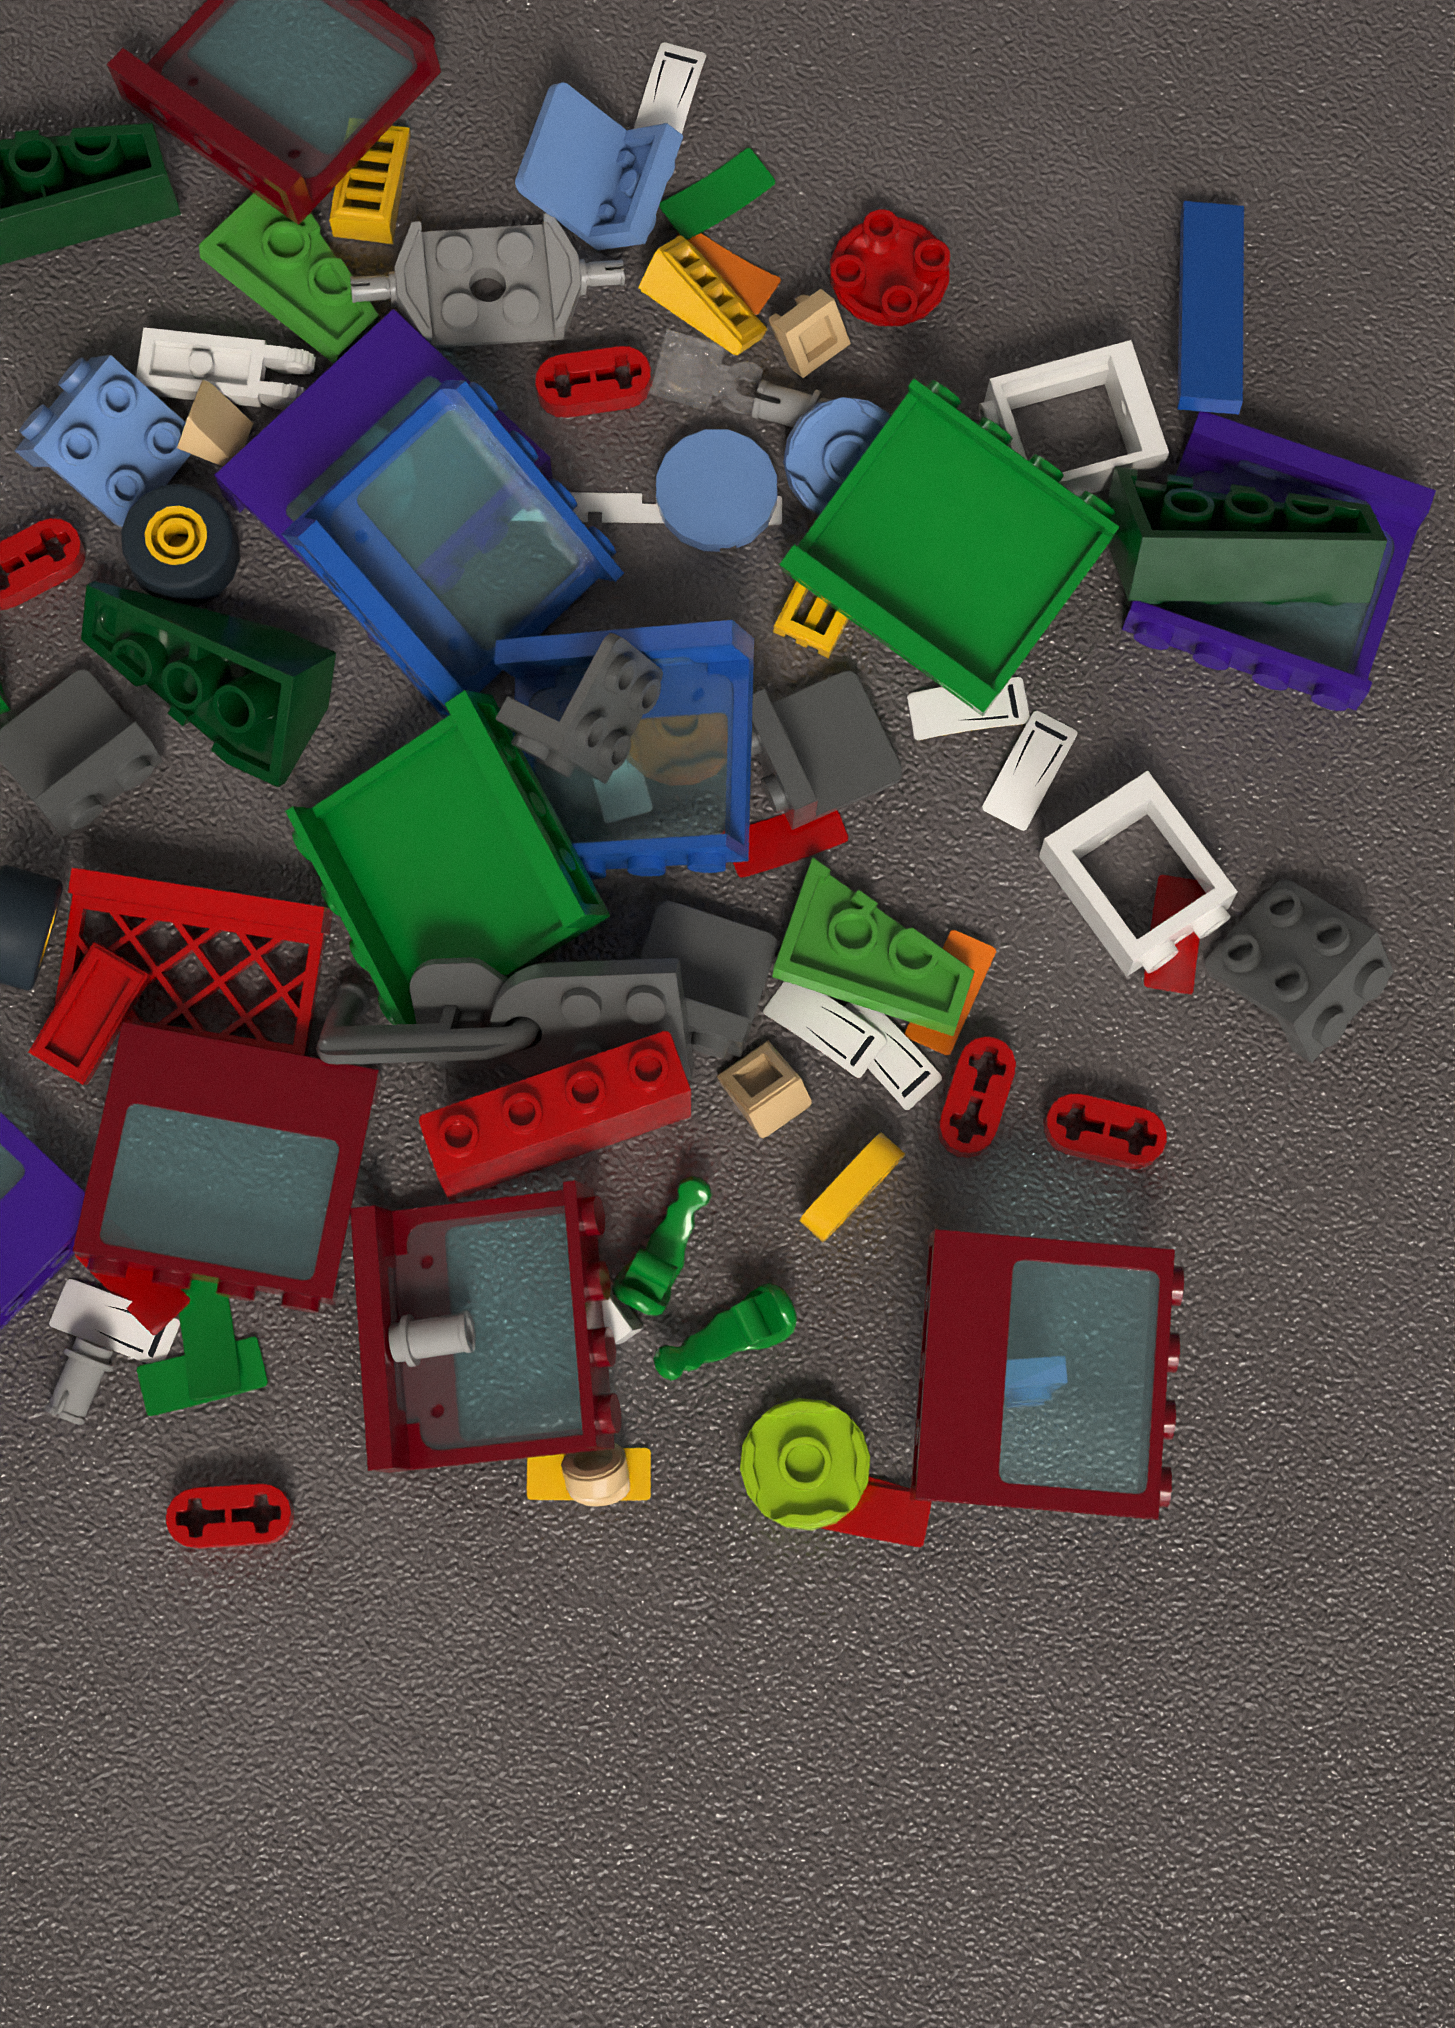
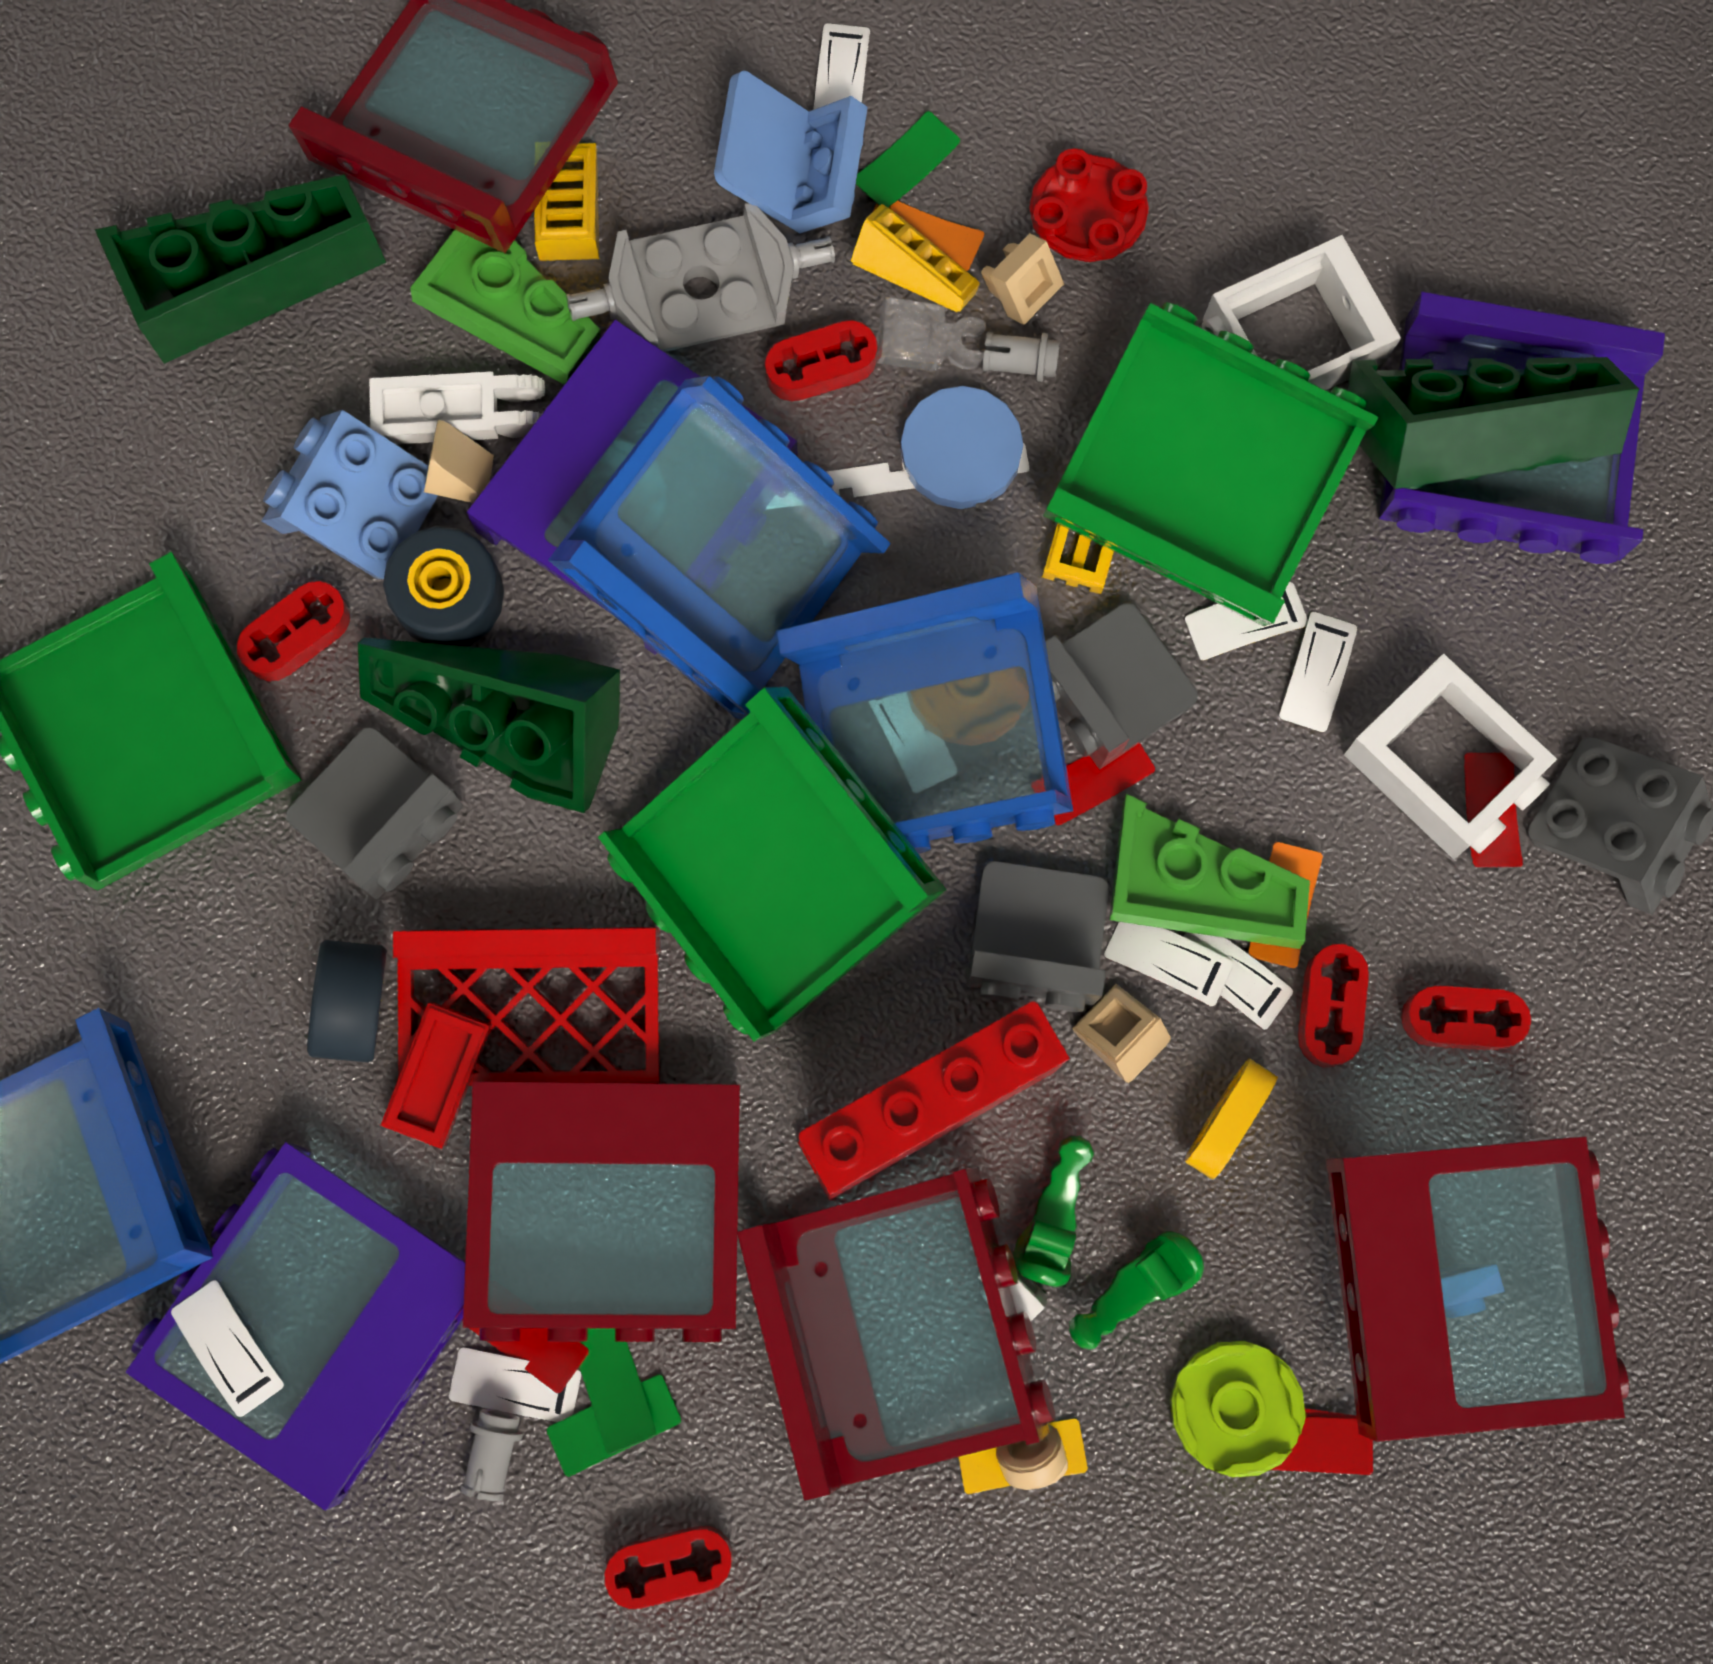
camera: 10 degrees left, 0 degrees up
dark grey plate [317,957,694,1080] -> none
light grey pin [389,1310,476,1367] -> none
dark grey bracket [496,633,663,784] -> none
medium blue tile [783,397,891,516] -> none
blue tile [1177,201,1244,415] -> none

